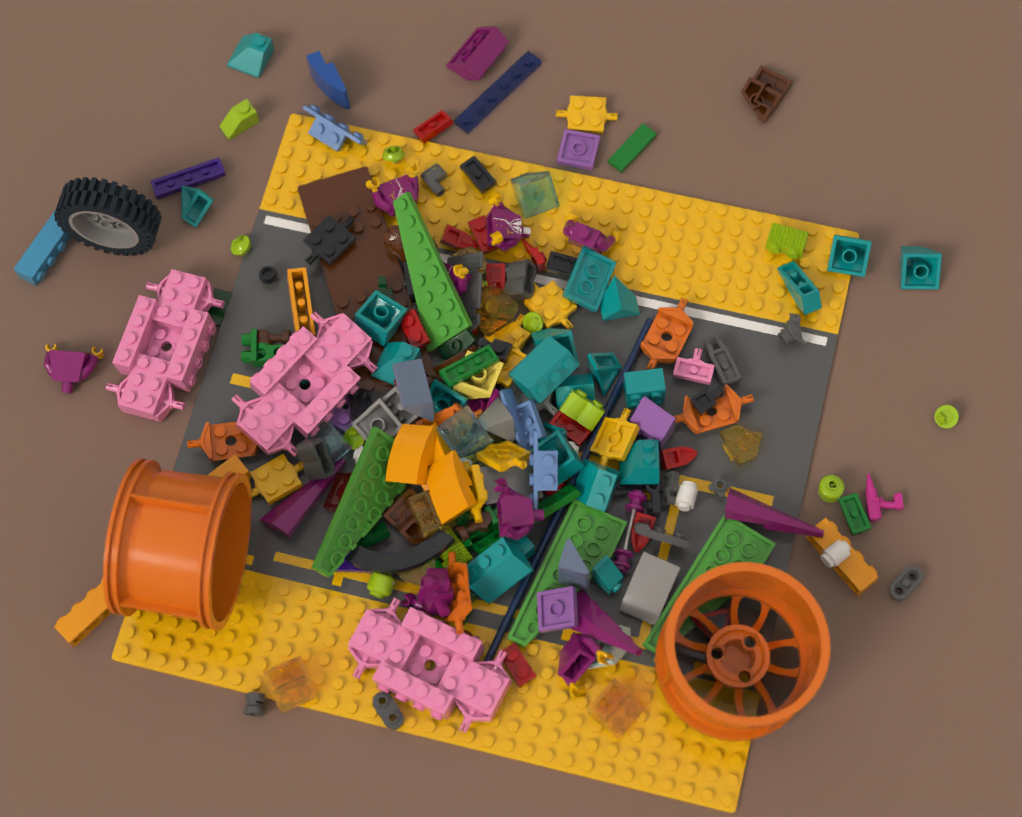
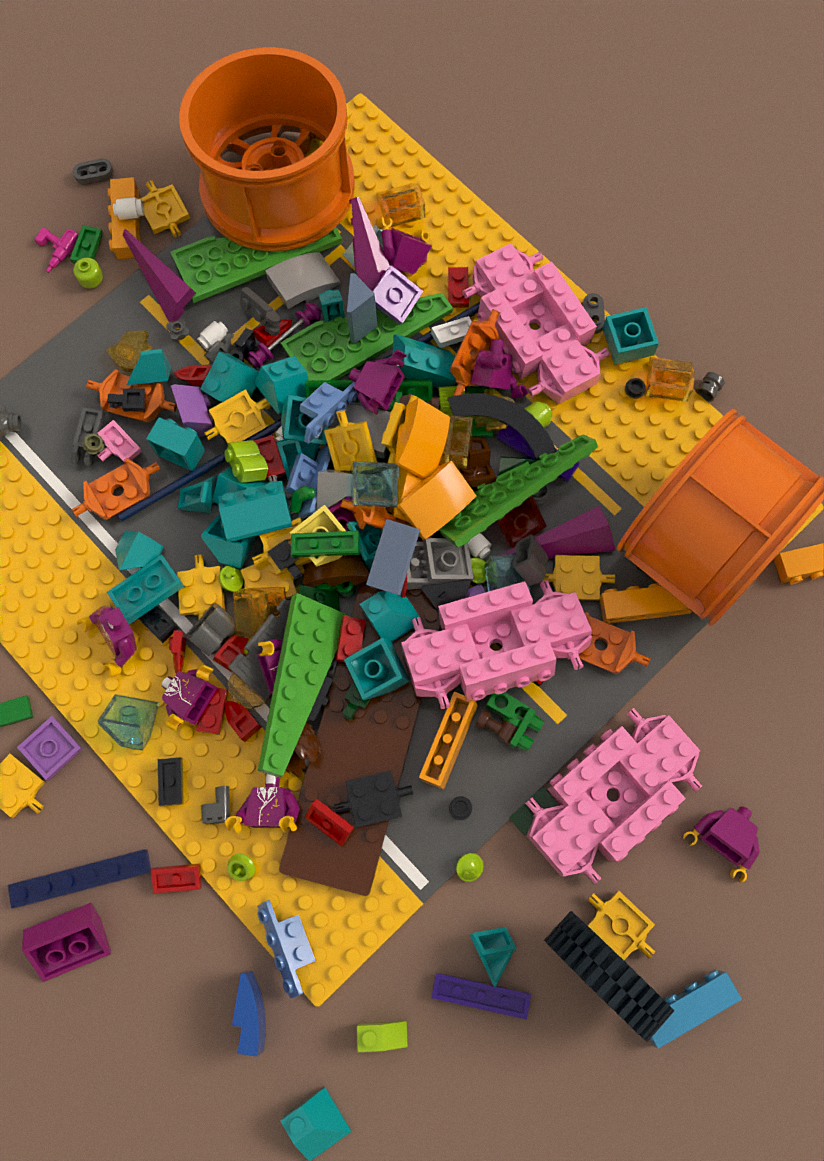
camera: 150 degrees left, 5 degrees up
none -> olive plate [82,434,104,455]
none -> teal slope [126,349,171,385]
none -> yellow plate [140,180,190,238]
none -> green arm [289,486,315,513]
none -> red plate [304,799,354,846]
none -> white plate [431,316,472,348]
none -> yellow plate [587,891,655,960]
none -> teal brick [602,307,659,365]
none -> black plate [625,378,646,399]

